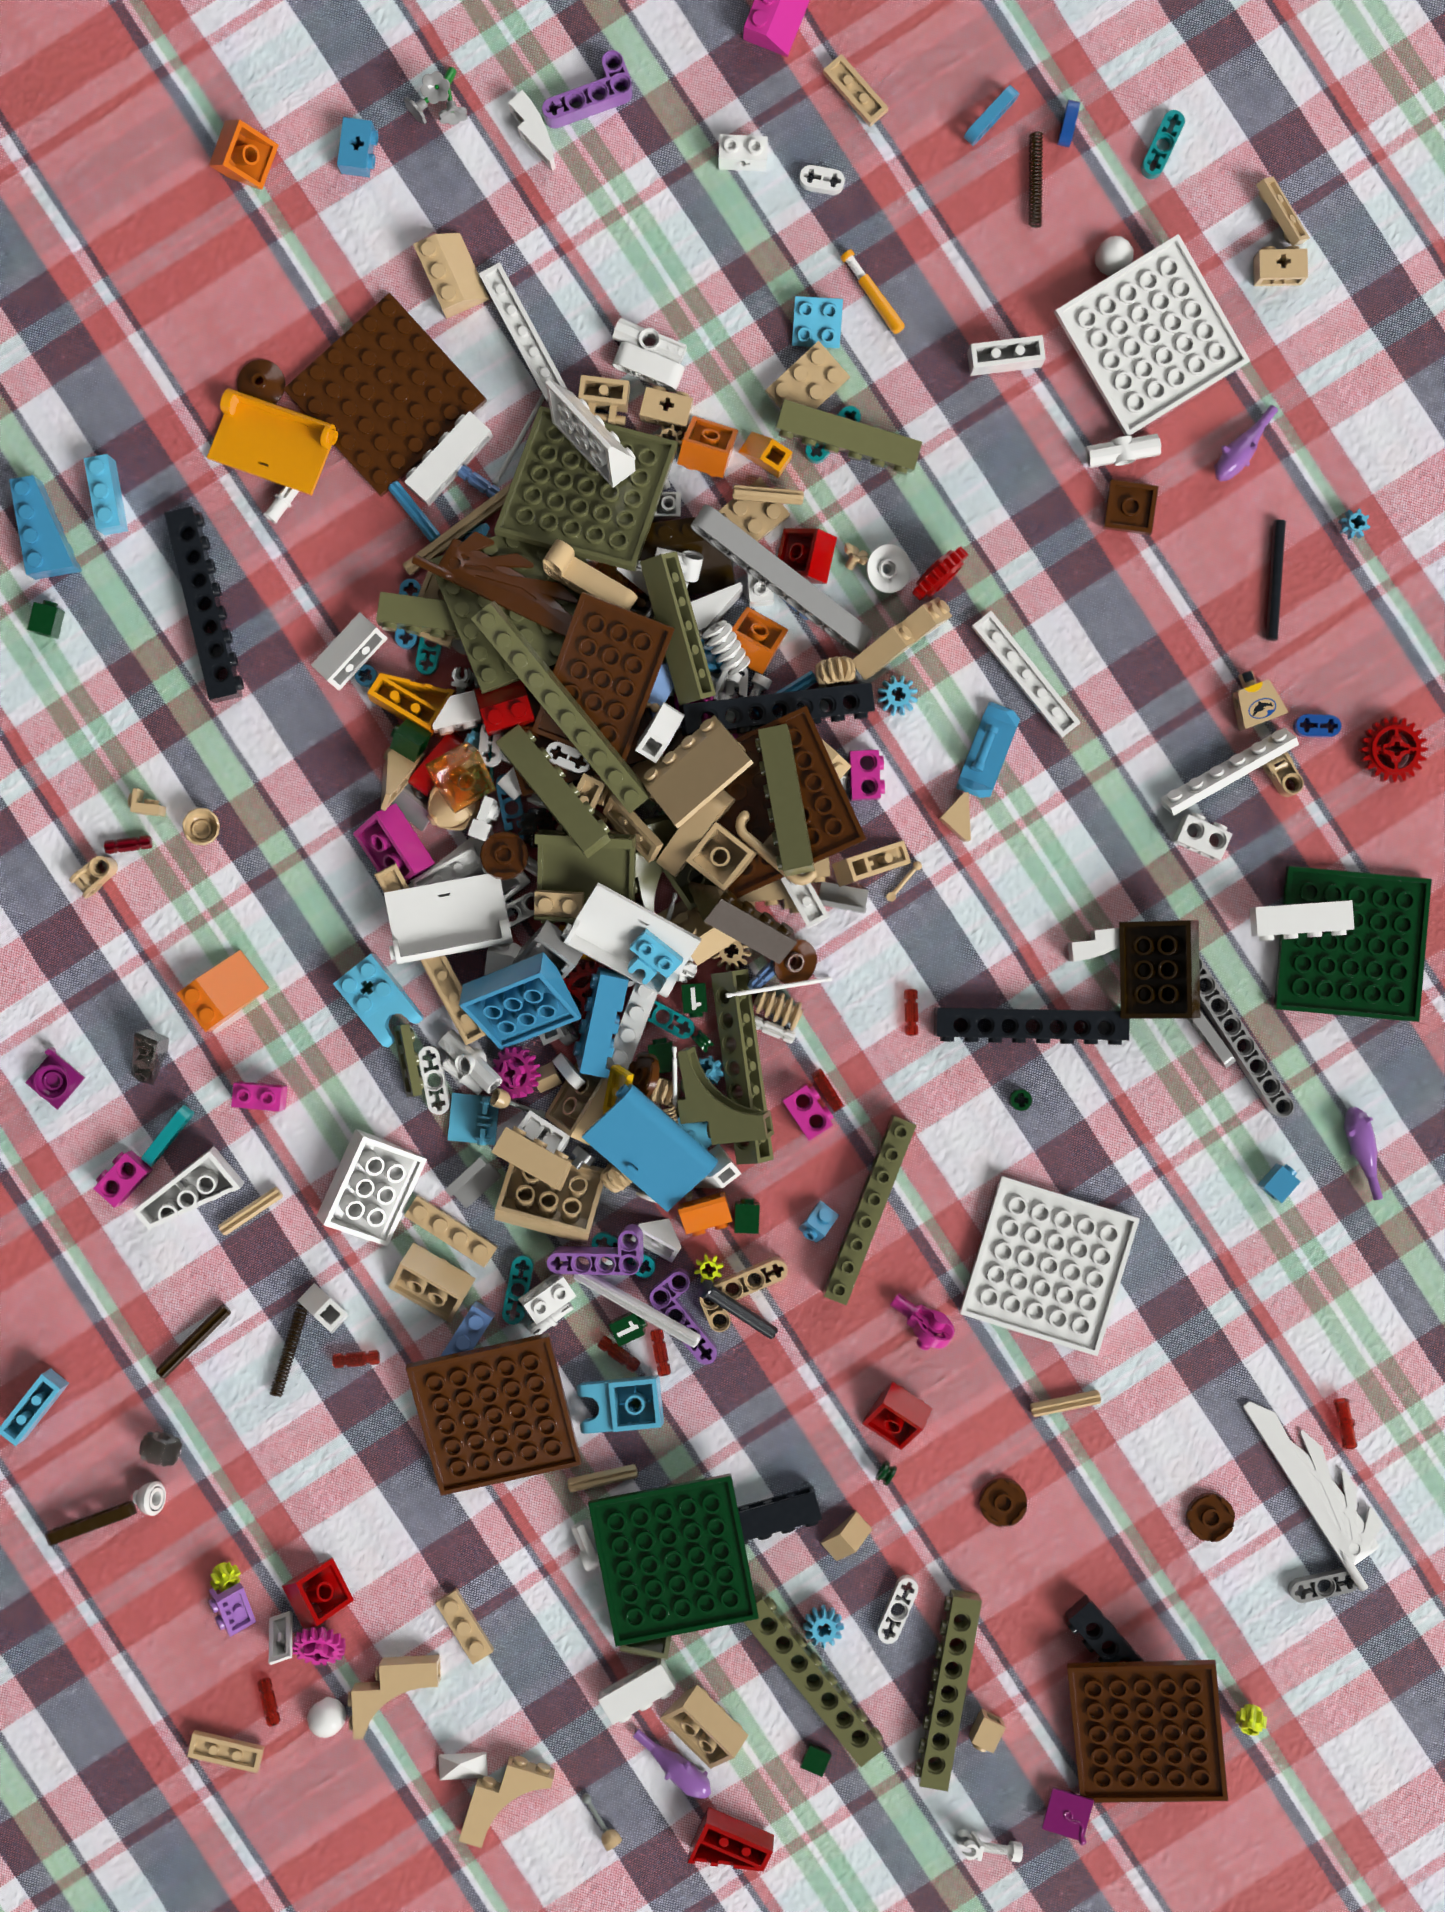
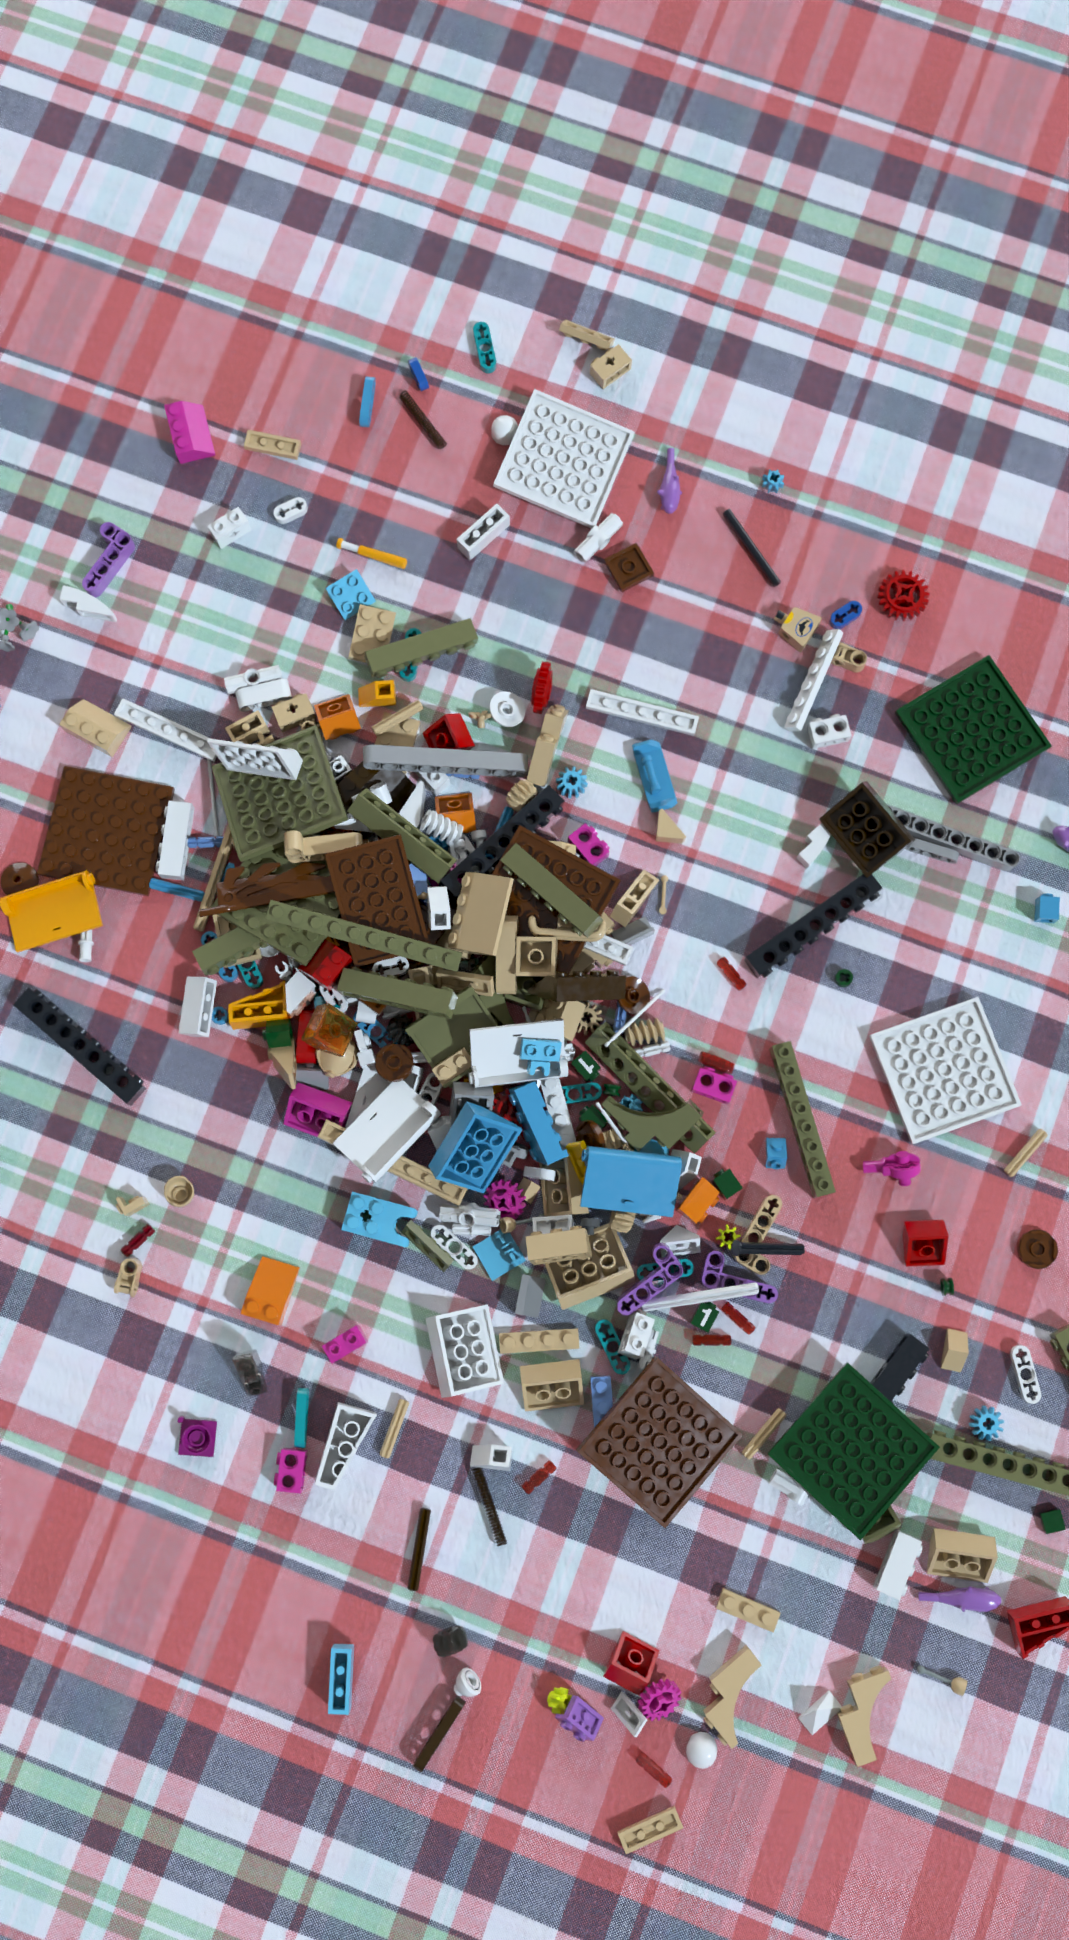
camera: 35 degrees left, 10 degrees down
white tile [410,845,483,887] -> none
medium azure brick [576,1375,664,1434] -> none
white brick [1249,900,1354,941] -> none

